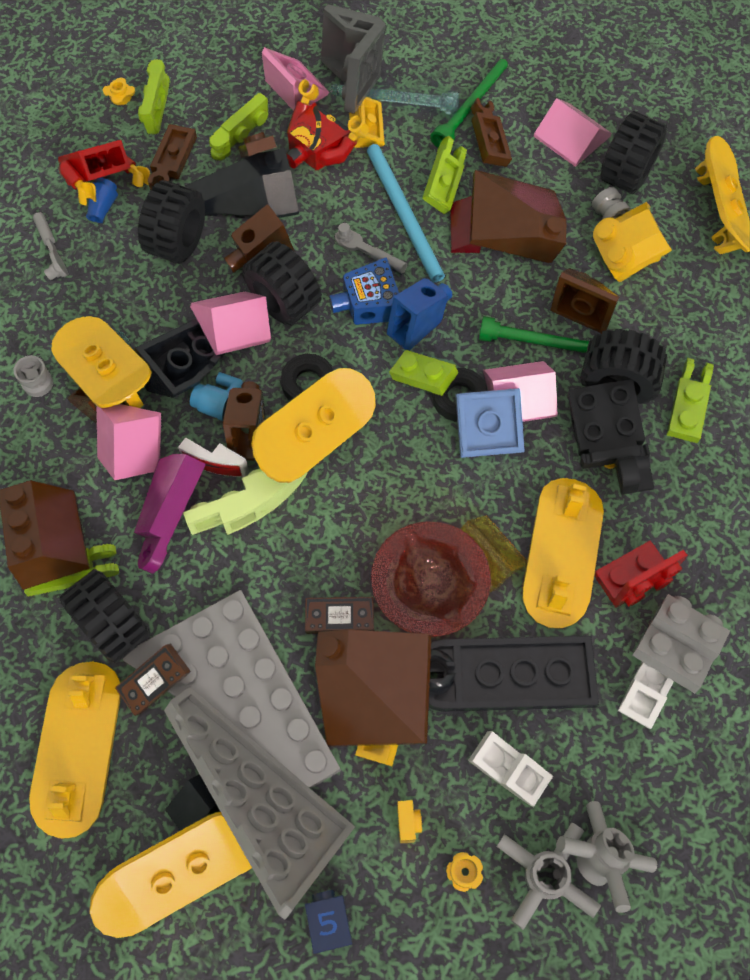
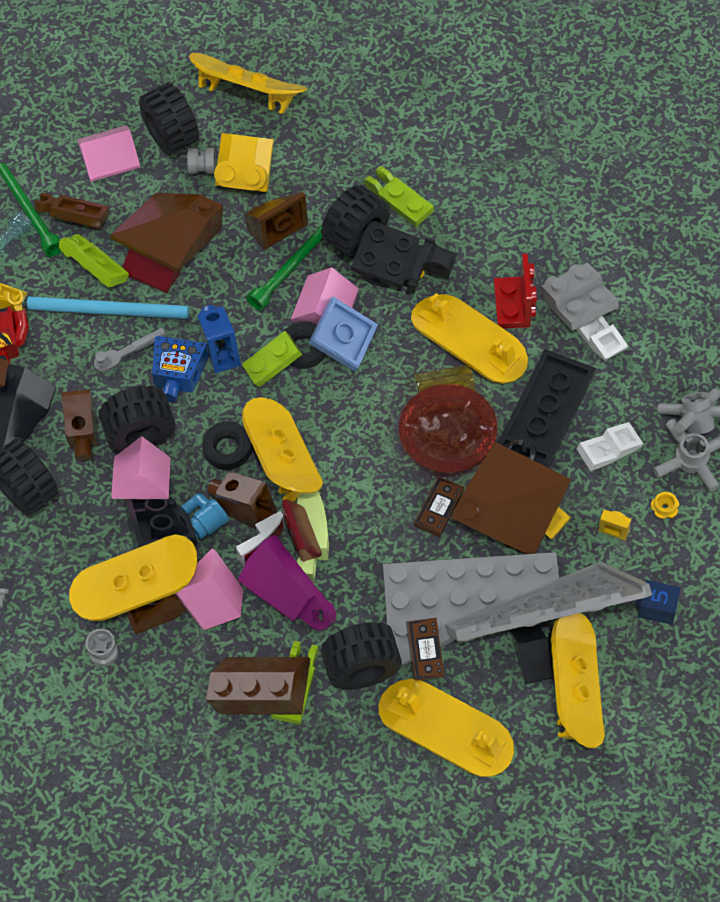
camera: 60 degrees left, 5 degrees down
none -> dark red slope [282,499,322,562]

